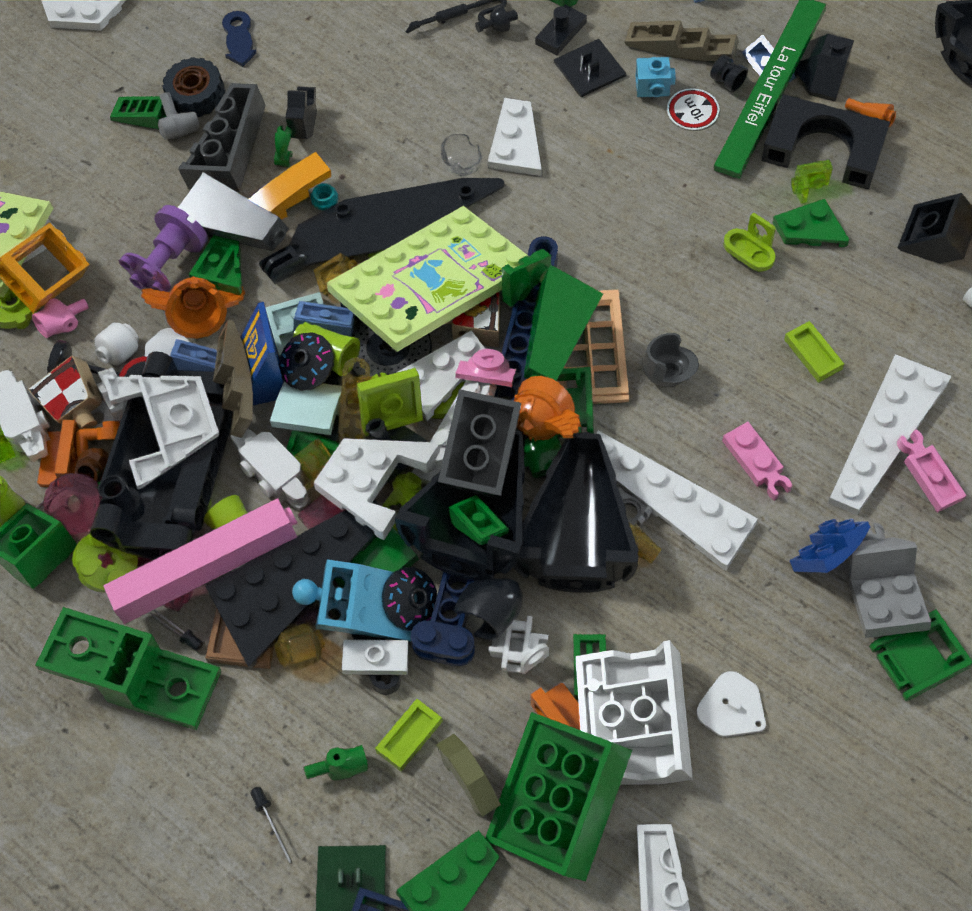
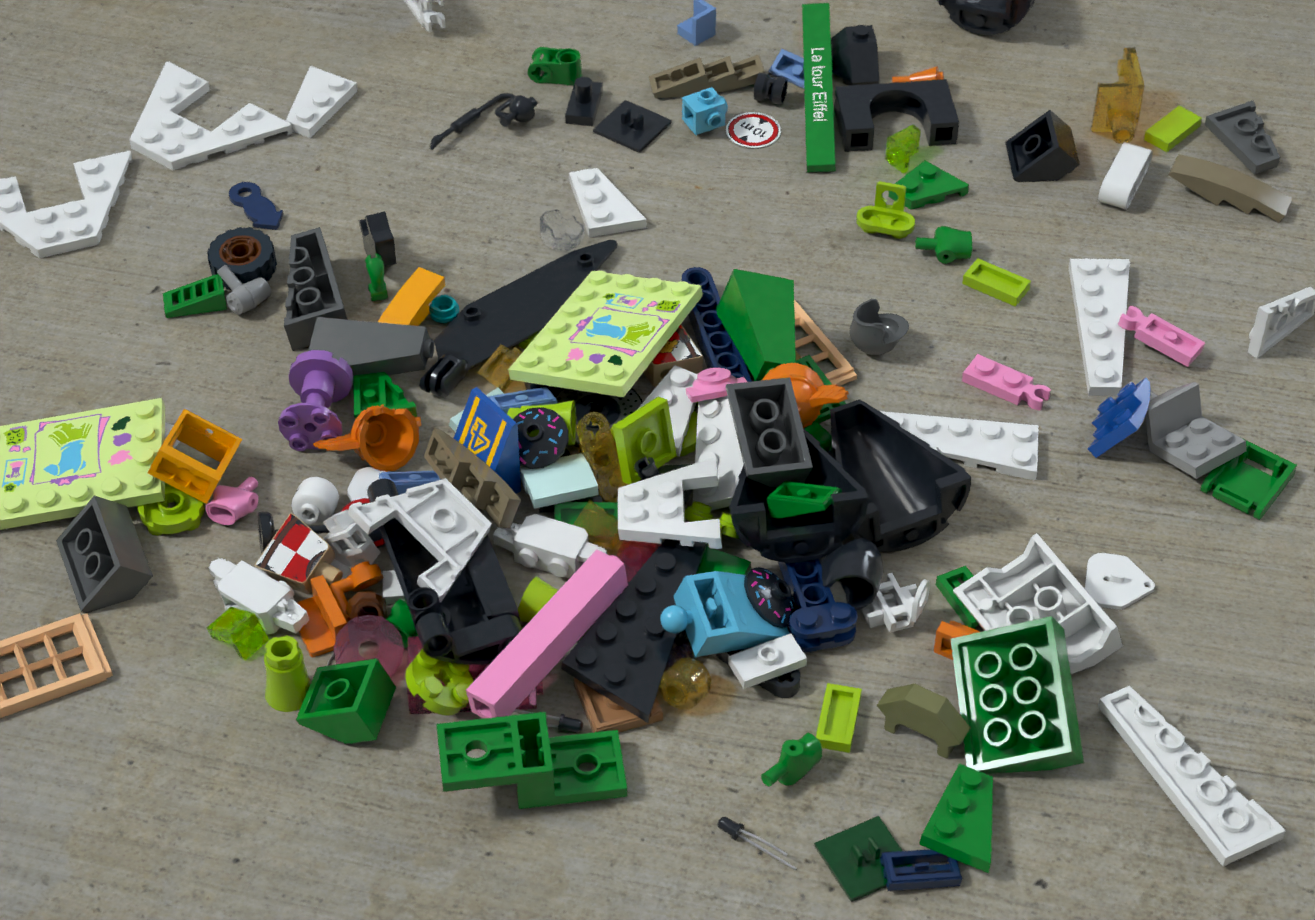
camera: 30 degrees left, 15 degrees down
green wing [501,249,551,307] -> none
none -> green piece [915,226,972,264]

